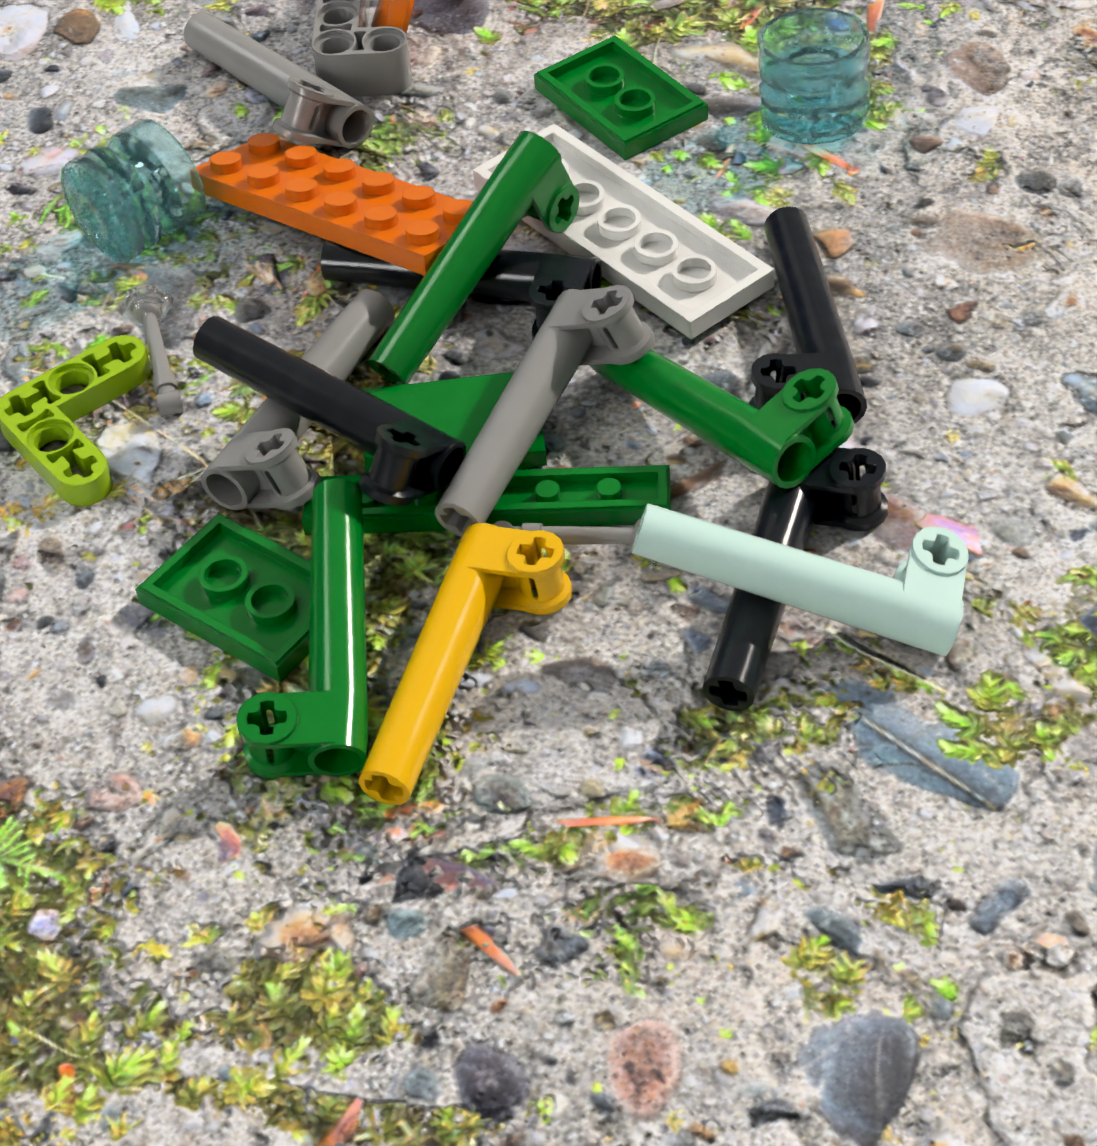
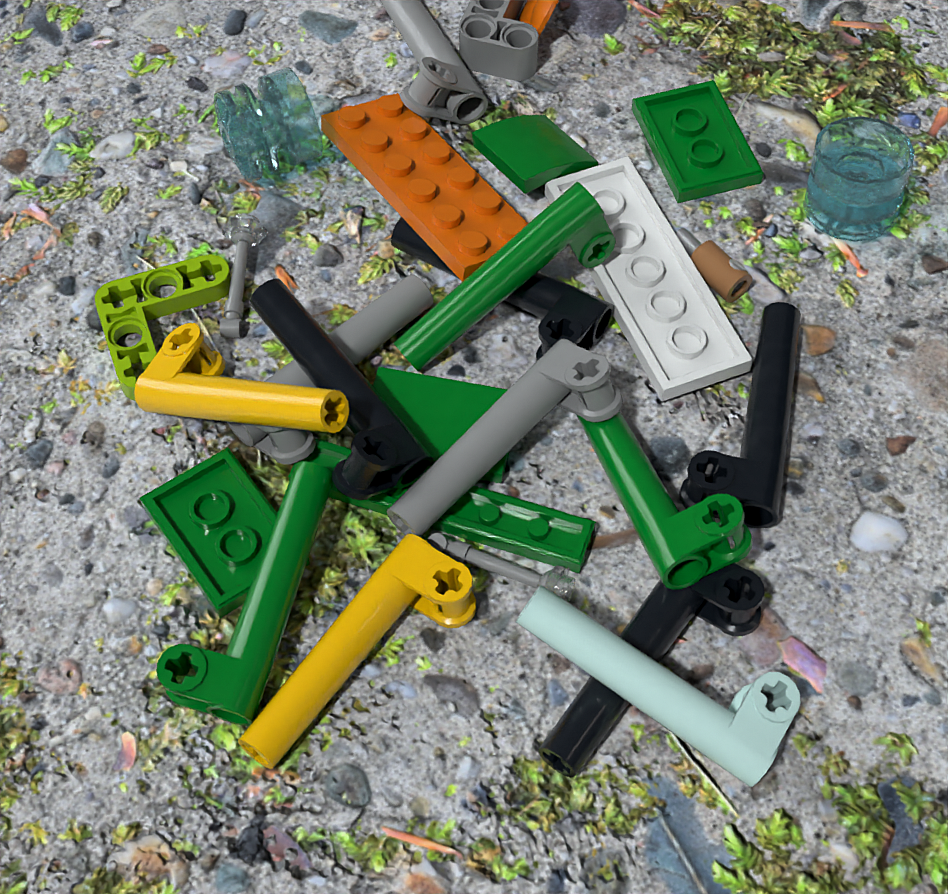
camera: 15 degrees right, 10 degrees up
none -> yellow axle [134,323,349,433]
none -> green slope [472,115,598,194]
none -> medium nougat piece [675,228,752,303]

